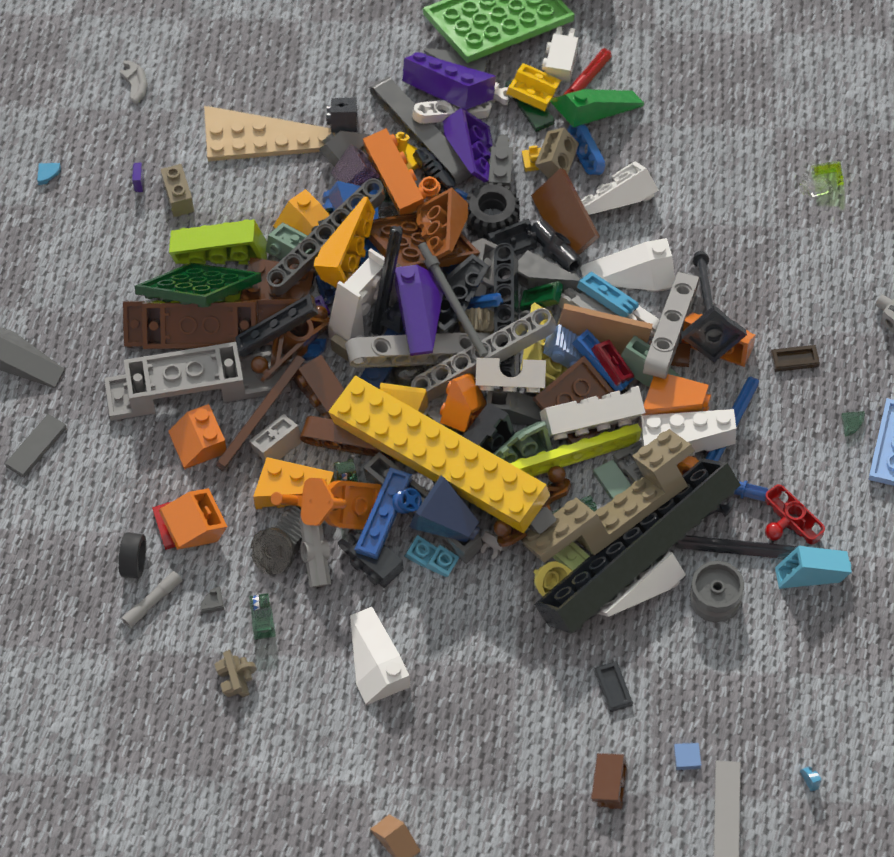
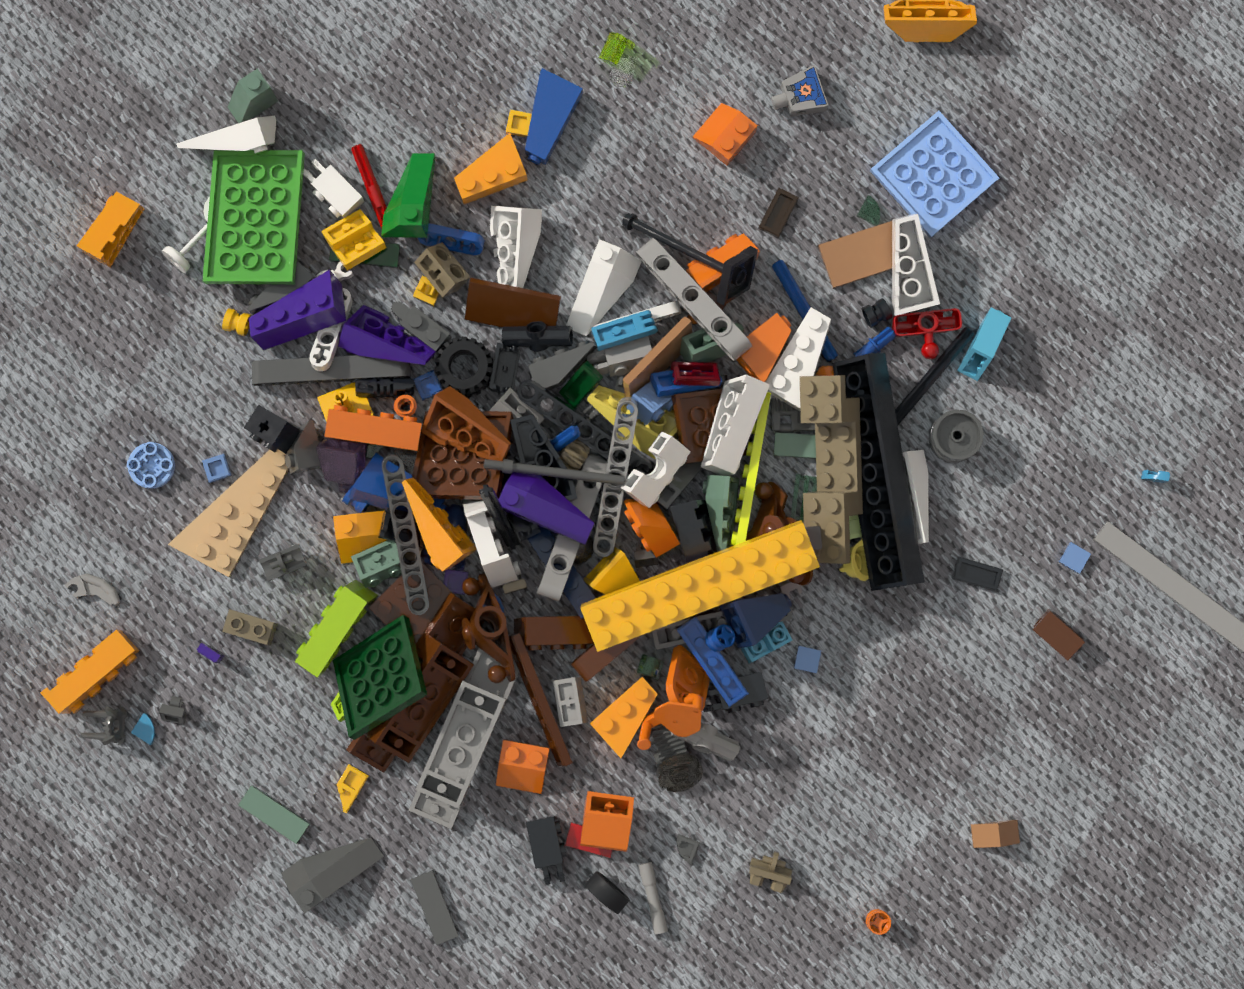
camera: 60 degrees left, 25 degrees up
black tile [235,294,318,357] -> none
clear green leg [249,593,276,640] -> none
white wedge [350,607,410,705] -> none
none -> light orange wedge [40,630,139,714]
none -> dark grey piece [81,706,127,745]
none -> light blue tile [127,442,175,489]
none -> dark grey tile [159,696,187,725]
none -> medium blue tile [202,454,232,483]
none -> yellow wheel [222,308,252,336]
none -> sand green tile [238,785,310,844]
none -> dark grey hips [259,544,307,582]
none -> yellow tile [337,764,369,814]
none -> light orange wedge [454,133,527,205]
none -> yellow plate [506,110,532,138]
none -> blue slope [525,68,583,165]
none -> black hinge [526,815,567,885]
none -> orange slope [692,103,758,166]
none -> medium blue tile [794,646,821,673]
none -> medium nougat tile [818,221,892,289]
none -> black wheel [861,298,892,328]
none -> orange wheel [866,909,891,935]
none -> white wedge [892,214,940,316]

